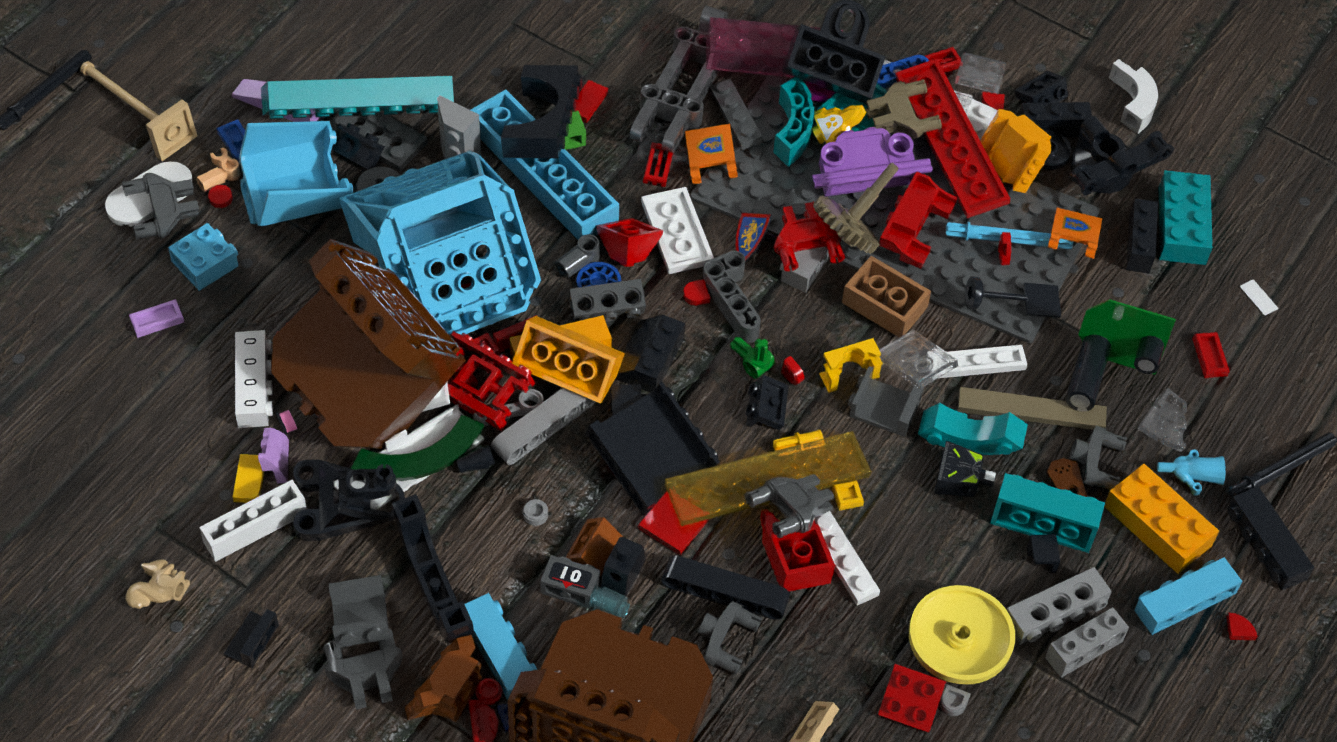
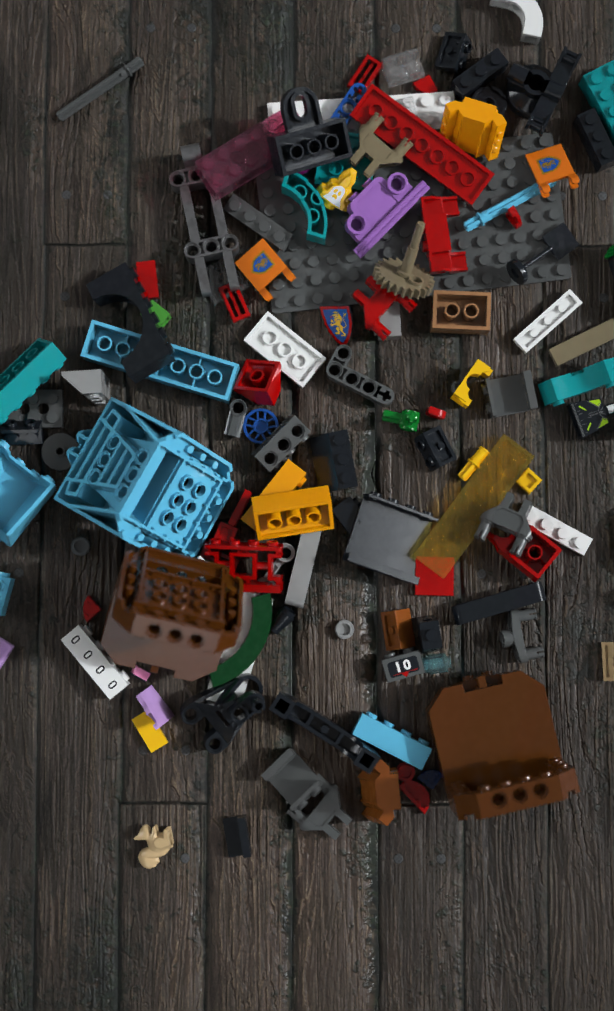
camera: 30 degrees left, 30 degrees up
white brick [199,480,307,562] -> none
red tile [683,279,710,306] -> none
clear tile [879,330,958,389] -> none

